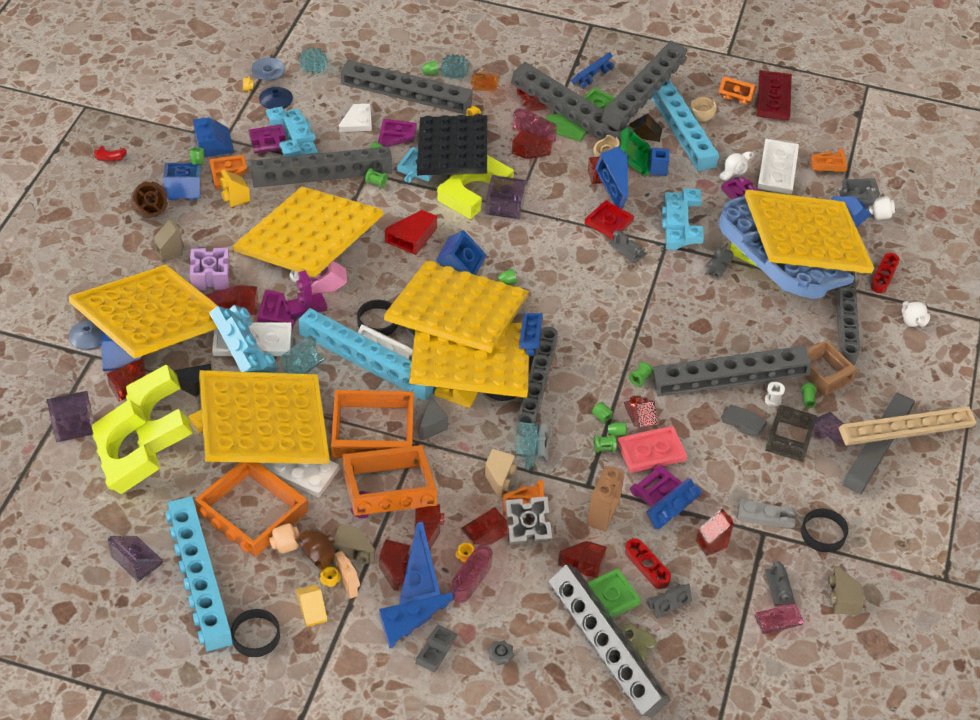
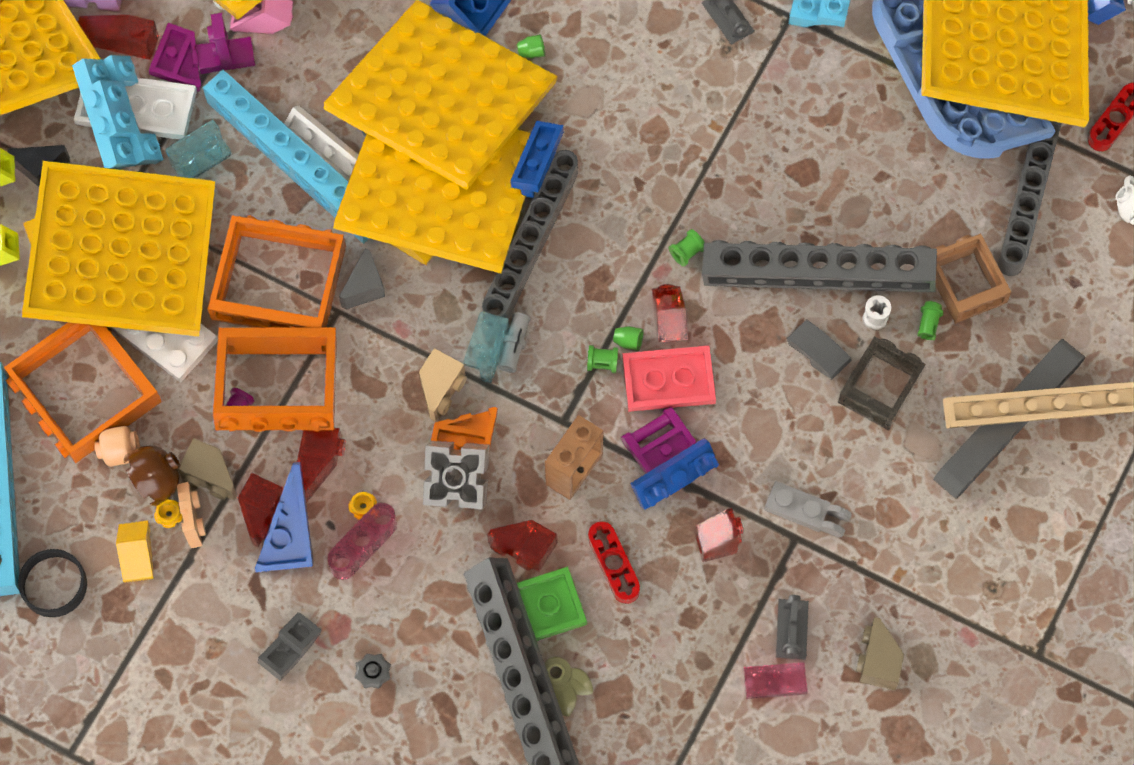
camera: 15 degrees right, 20 degrees up
black tyre [357,299,398,336] -> none
blue wing [379,593,453,648] -> none
clear red slope [461,507,507,545] -> none
bright green hose [592,402,613,424] -> none
dark grey hinge [647,583,692,618] -> none
dark grey hinge [705,243,734,278] -> none
black tyre [801,508,848,553] -> none
clear purple plate [814,412,845,446] -> none

